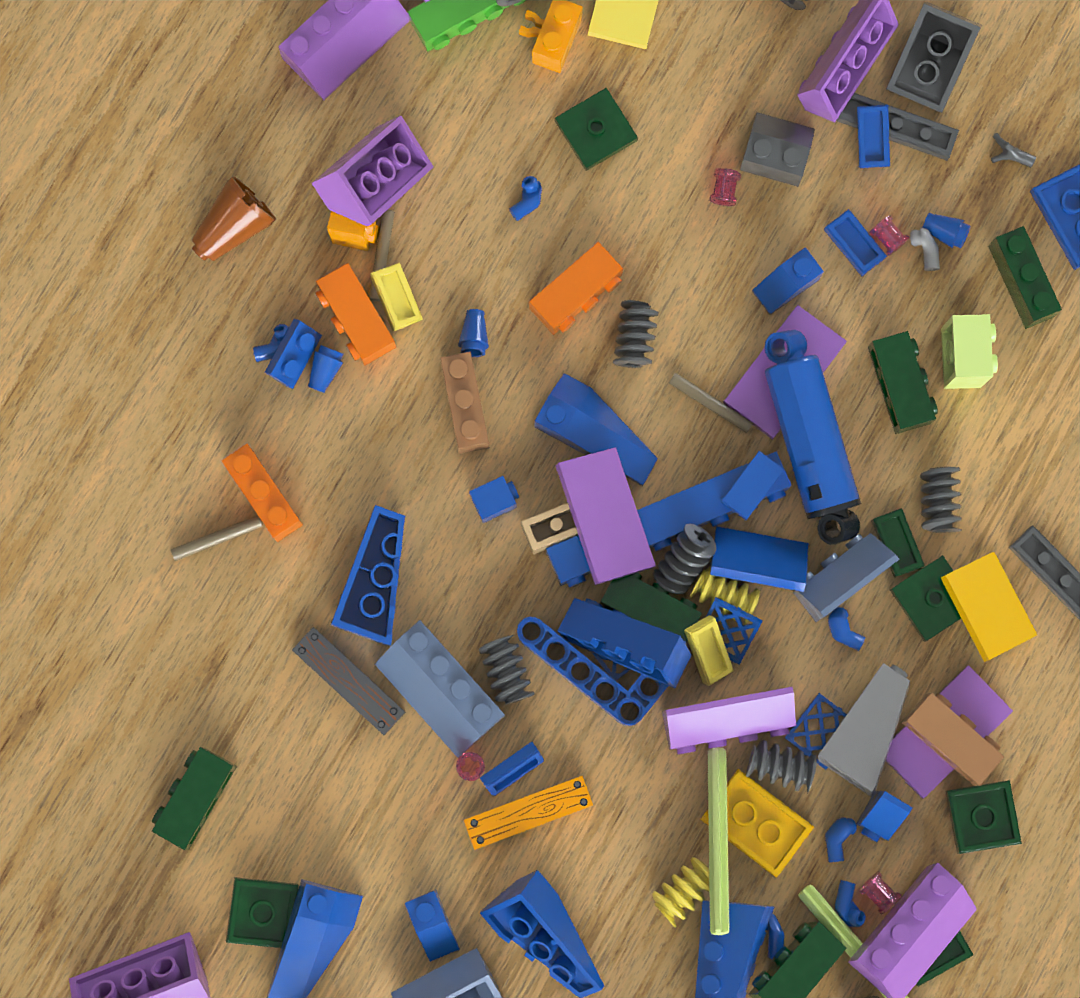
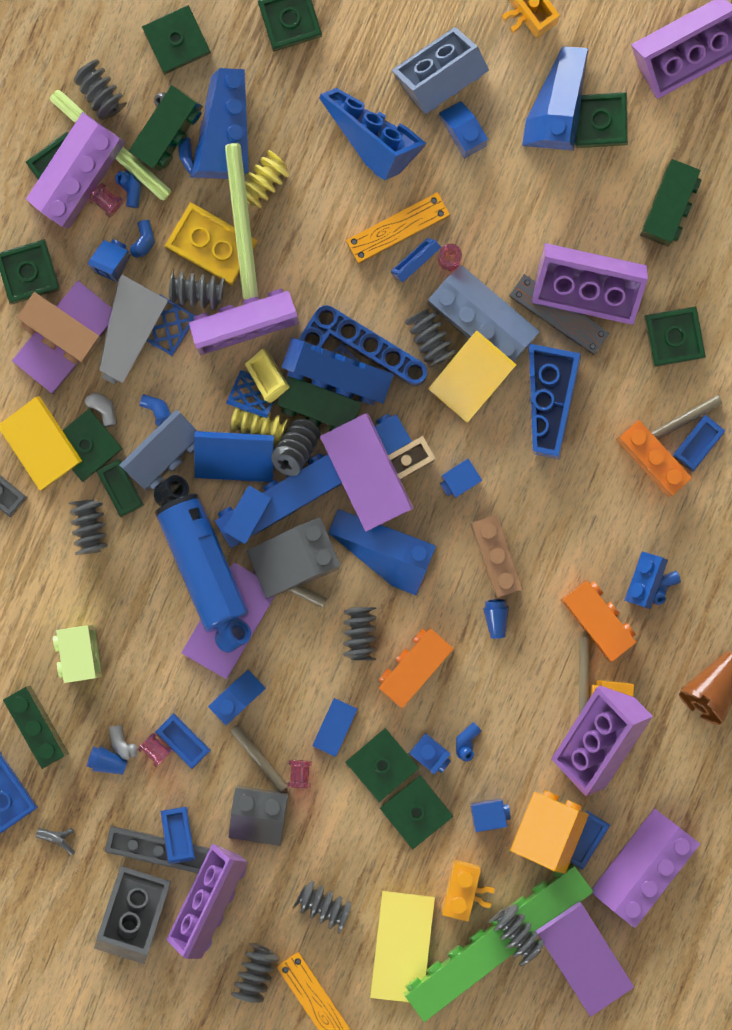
camera: 175 degrees right, 5 degrees up
blue cone [308,345,344,393] -> none
light yellow tile [370,262,423,332] -> none
dark green brick [868,331,938,434] -> none
none -> light grey arm [85,393,117,427]
none -> dark tan bar [230,725,288,792]
none -> dark grey slope [247,517,341,599]
none -> dark grey piece [292,880,352,934]
none -> blue tile [312,698,358,757]
none -> dark green plate [345,728,419,802]
none -> blue bracket [409,733,451,774]
none -> yellow tile [428,331,516,423]
none -> blue brick [470,798,511,832]
none -> light orange brick [510,790,589,874]
none -> medium lavender slope [532,243,648,325]
none -> blue tile [570,810,610,870]
none -> dark green plate [644,306,706,367]
none -> blue tile [672,415,725,472]

